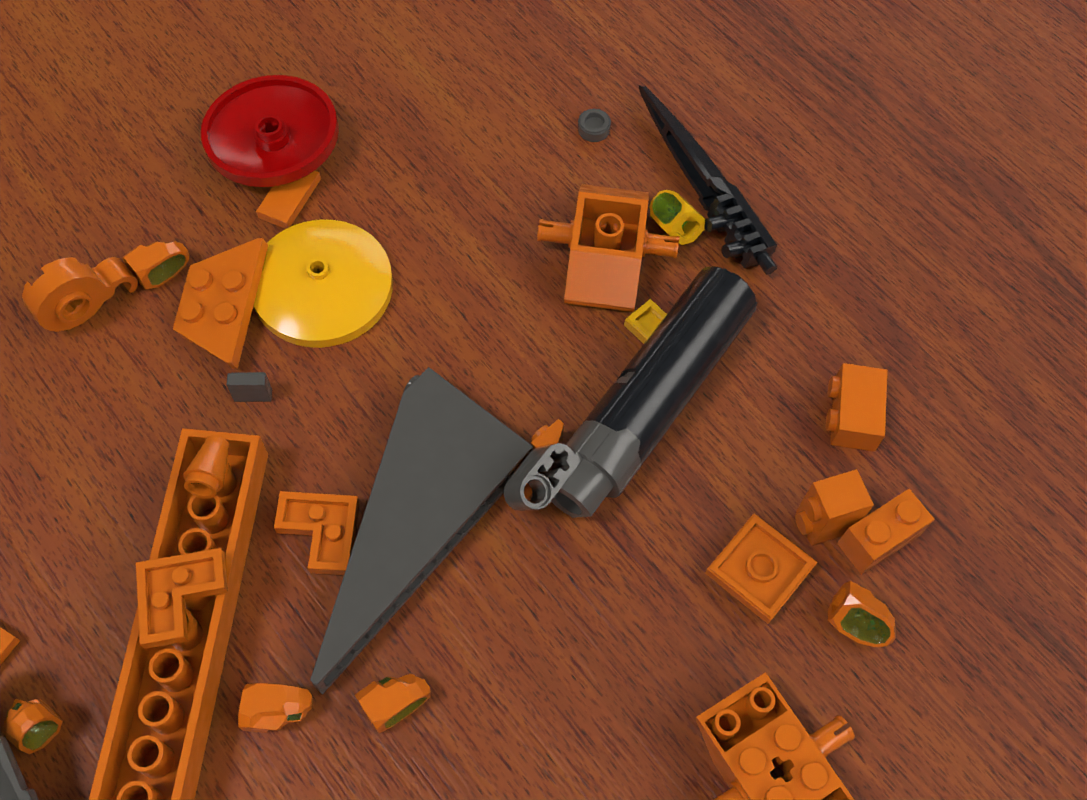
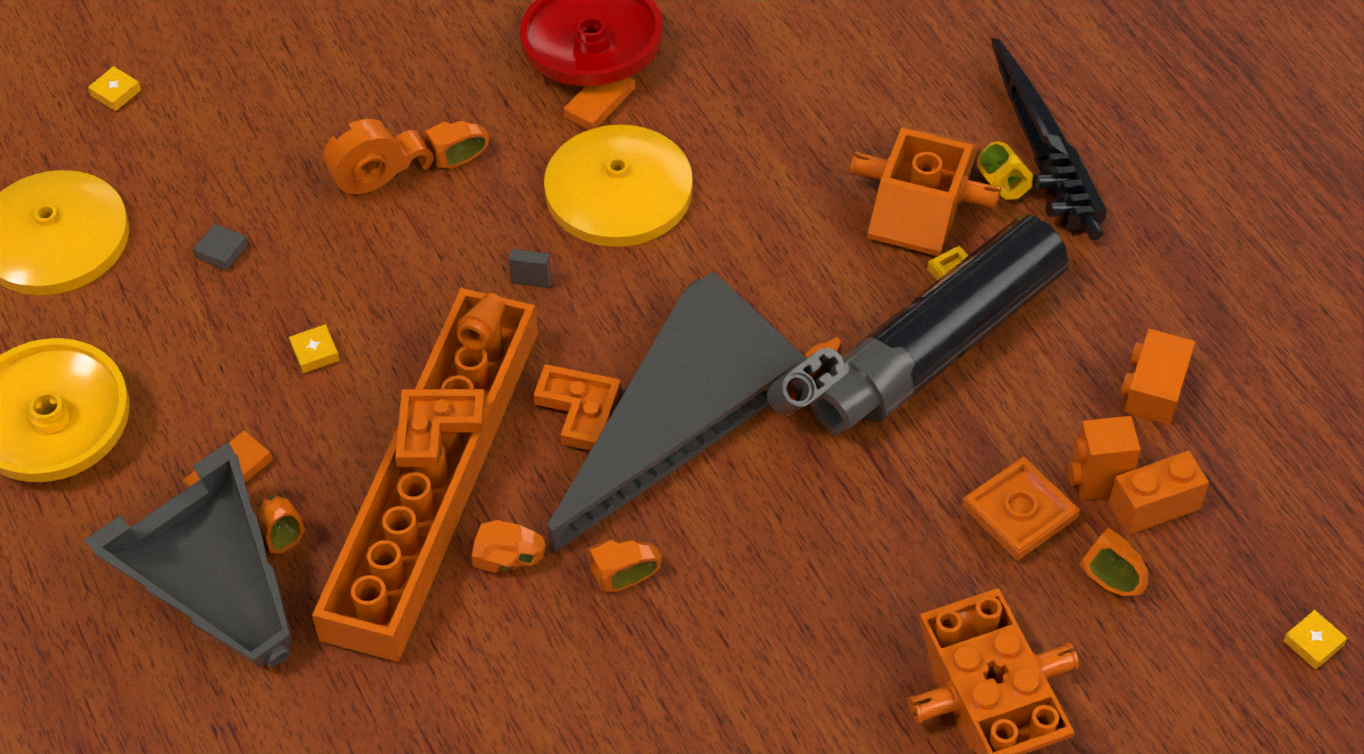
camera: 15 degrees right, 10 degrees down
orange wing [173,238,268,369] -> none
dark grey tile [578,109,611,142] -> none
none -> yellow tile [289,324,340,373]
none -> yellow tile [1283,610,1348,670]

